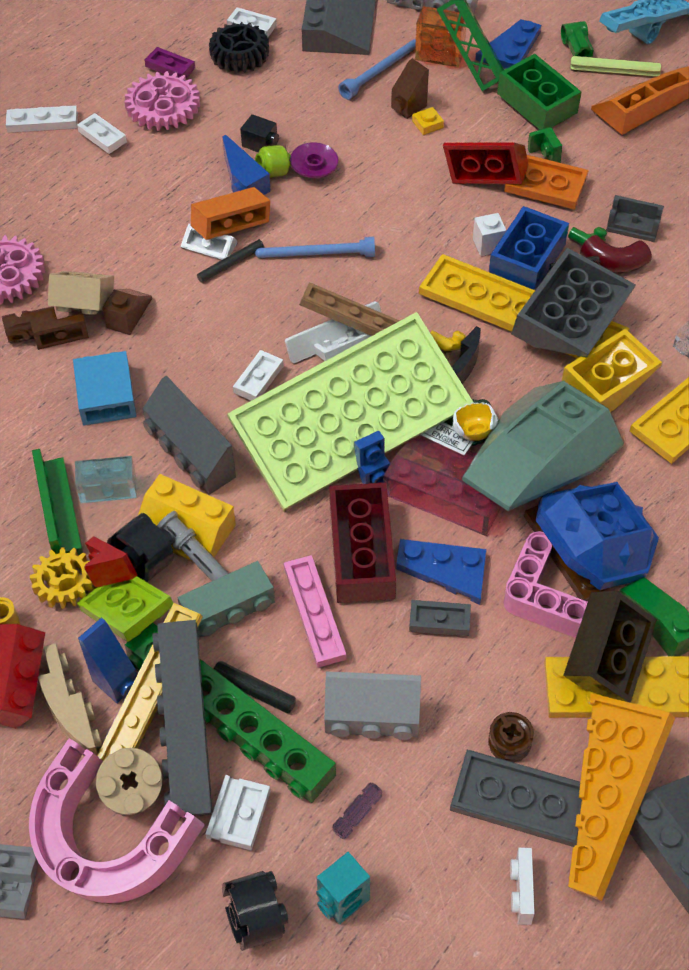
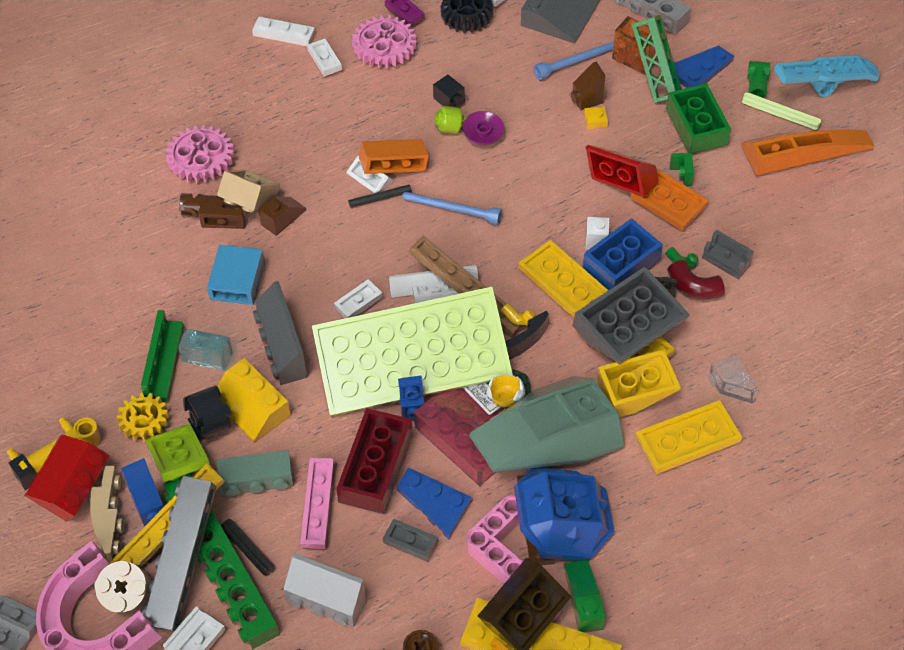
camera: 20 degrees right, 0 degrees up
red slope [84,536,138,587] -> none
light grey pin [157,511,229,581] -> none
blue slope [222,135,271,195] -> none

